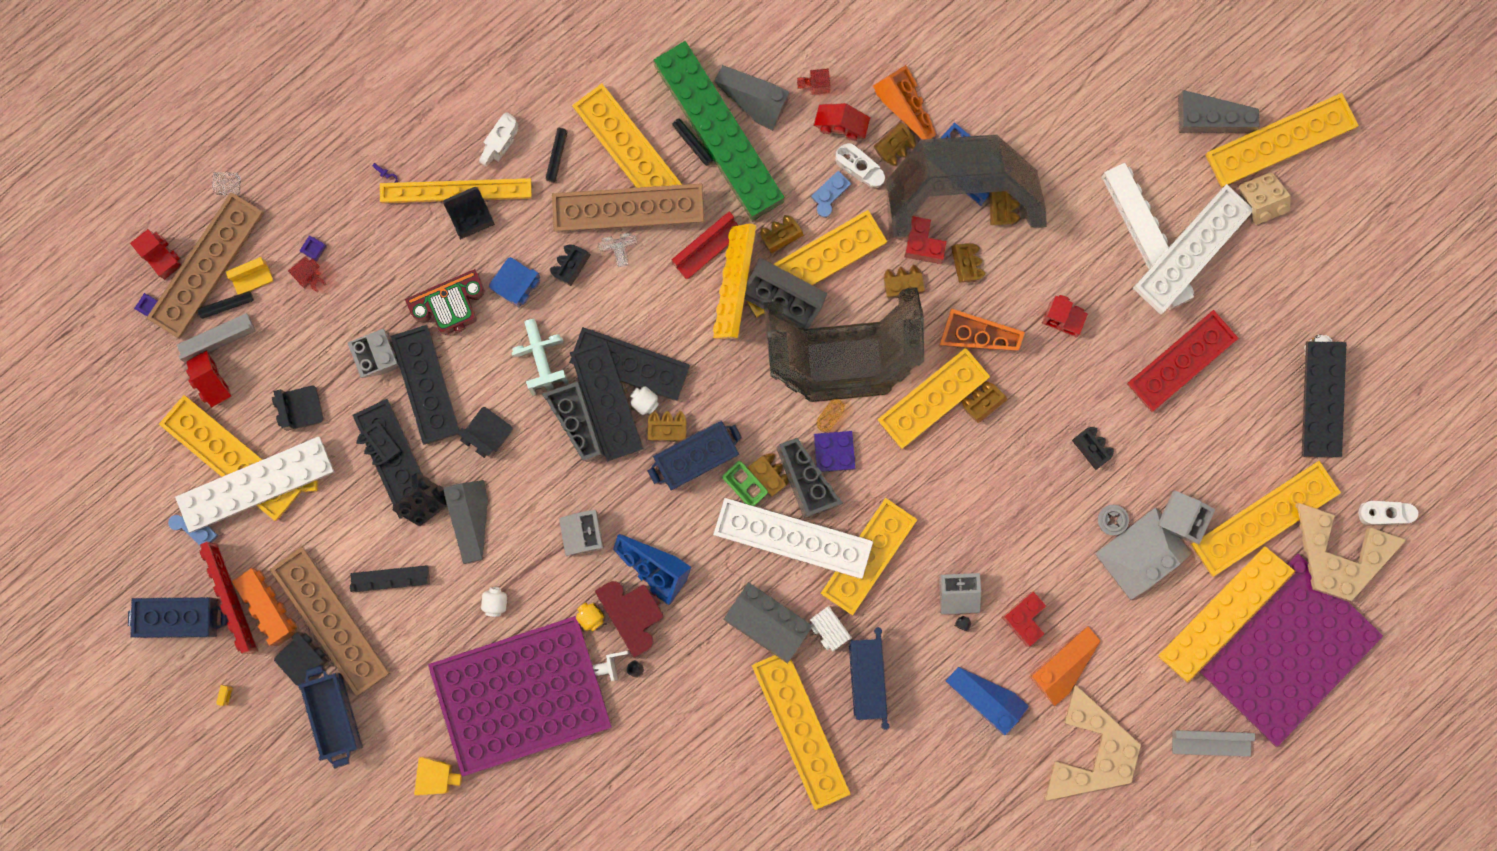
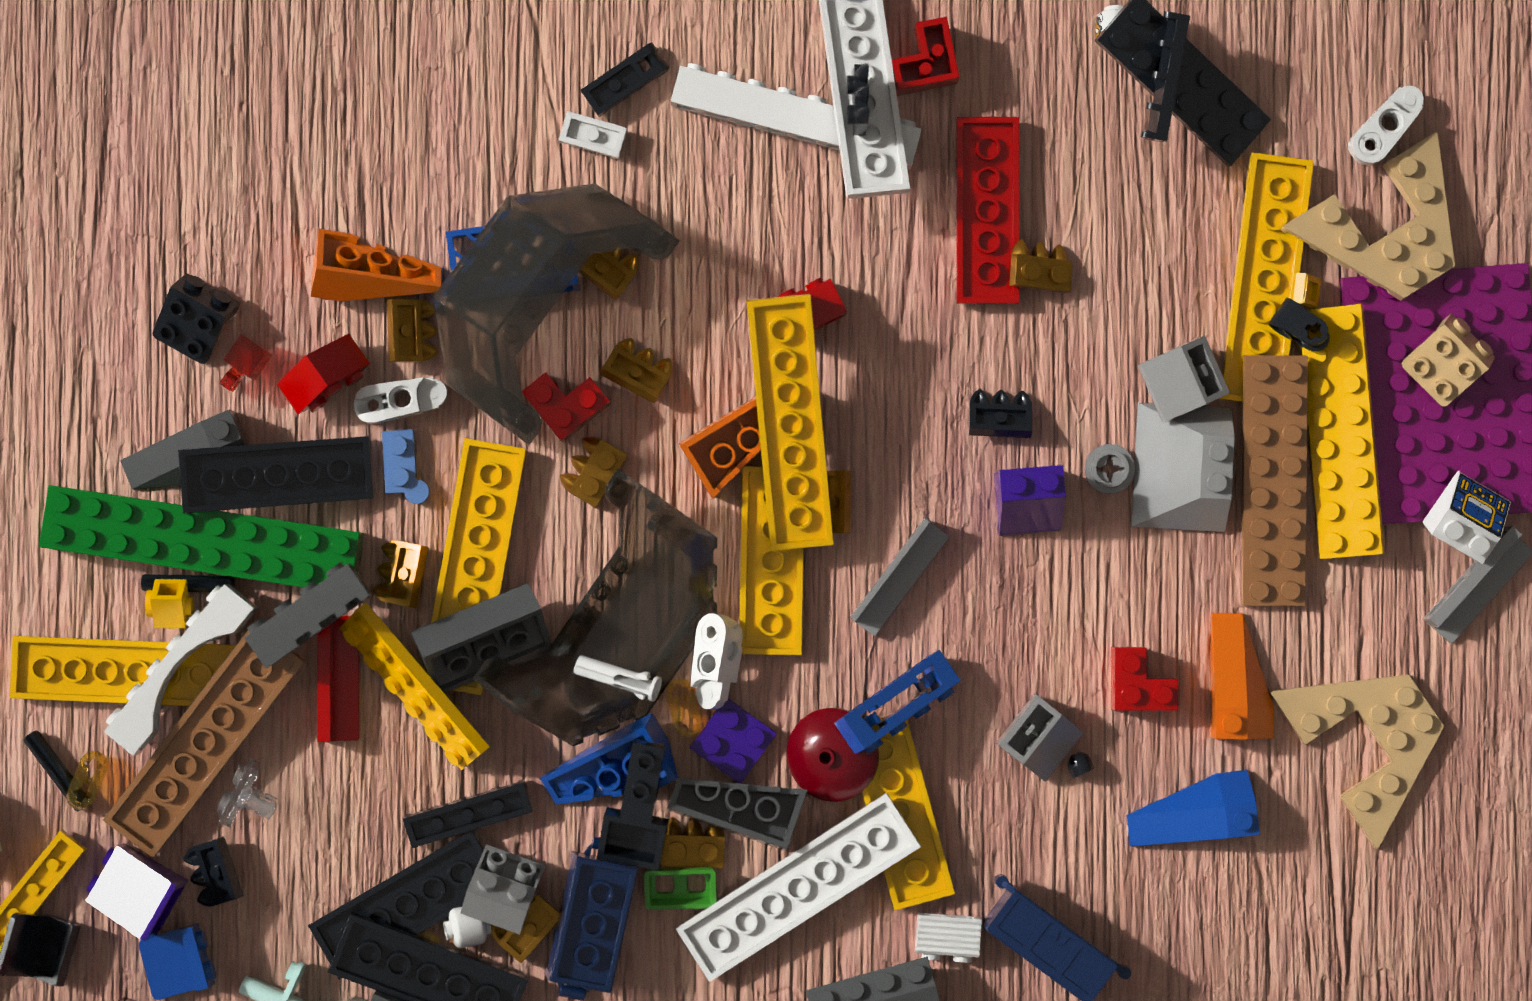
camera: 50 degrees left, 5 degrees up
none -> clear yellow beam [66,751,108,810]
none -> slope [86,843,189,941]
none -> white arch [104,584,259,756]
none -> yellow brick [145,579,194,629]
none -> black bracket [152,273,240,364]
none -> black plate [178,436,373,514]
none -> dark grey wedge [244,562,373,669]
none -> black hinge [403,779,533,848]
none -> light grey slope [460,844,545,935]
none -> blue wedge [540,713,678,805]
none -> white plate [558,111,627,159]
none -> white piece [573,655,662,702]
none -> black plate [581,42,670,117]
none -> black plate [597,739,669,871]
none -> white piece [690,614,743,710]
none -> yellow plate [746,294,834,551]
none -> dark red dish [787,707,879,802]
none -> blue brick [834,650,961,754]
none -> black plate [846,63,870,135]
none -> light grey panel [849,517,949,636]
none -> red brick [892,16,960,96]
none -> dark purple slope [994,465,1066,535]
none -> pearl gold plate [1009,239,1073,293]
none -> black hinge [1141,11,1190,142]
none -> medium nougat plate [1241,355,1308,606]
none -> black piece [1268,297,1330,352]
none -> yellow tile [1293,273,1321,309]
none -> tan bracket [1402,313,1495,406]
none -> slope [1422,471,1511,564]

